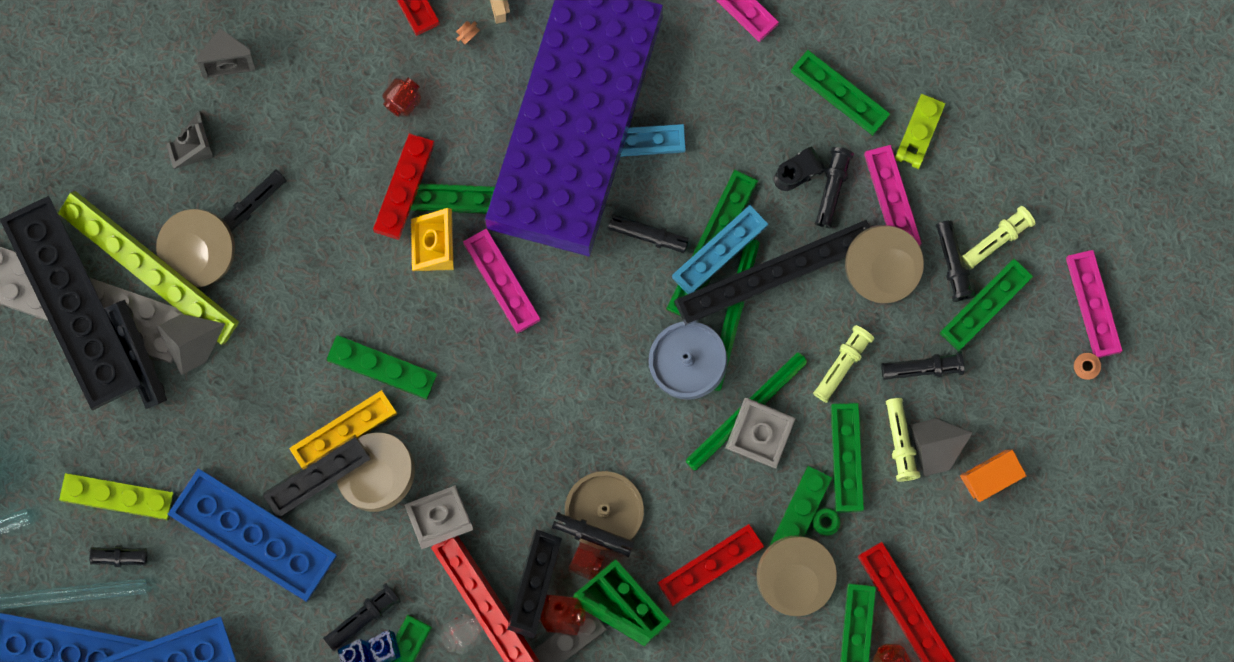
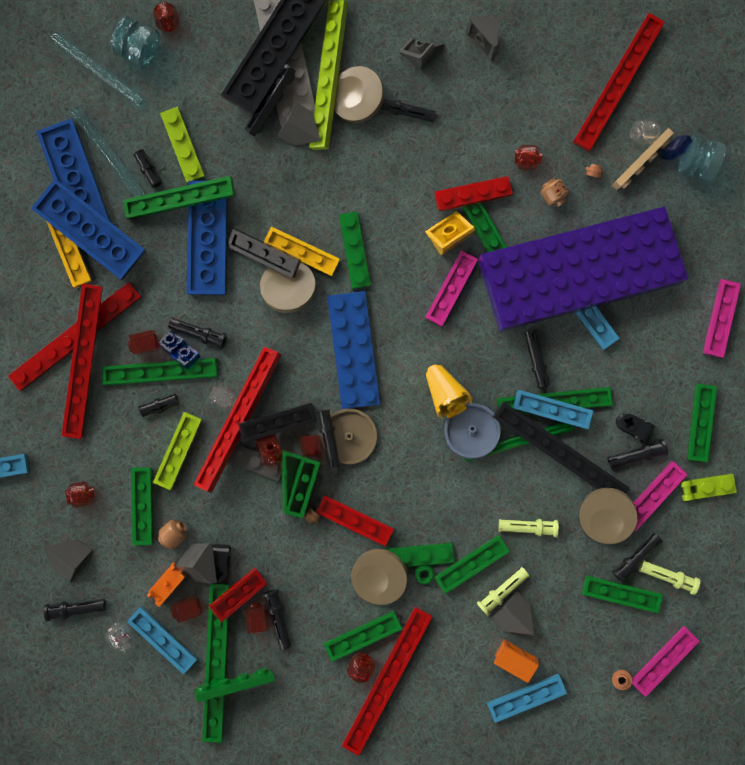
camera: 65 degrees right, 10 degrees up
light grey tile [405,485,473,549] -> none
green axle [686,352,807,471] -> none
light grey tile [725,398,796,469] -> none
black pin [881,351,965,380] -> none
none -> green plate [123,176,235,220]
none -> medium nougat plate [303,507,320,524]
none -> blue plate [327,291,380,409]
none -> yellow cone [426,364,473,419]
none -> dark azure plate [487,674,567,723]
none -> medium nougat head [541,177,569,207]

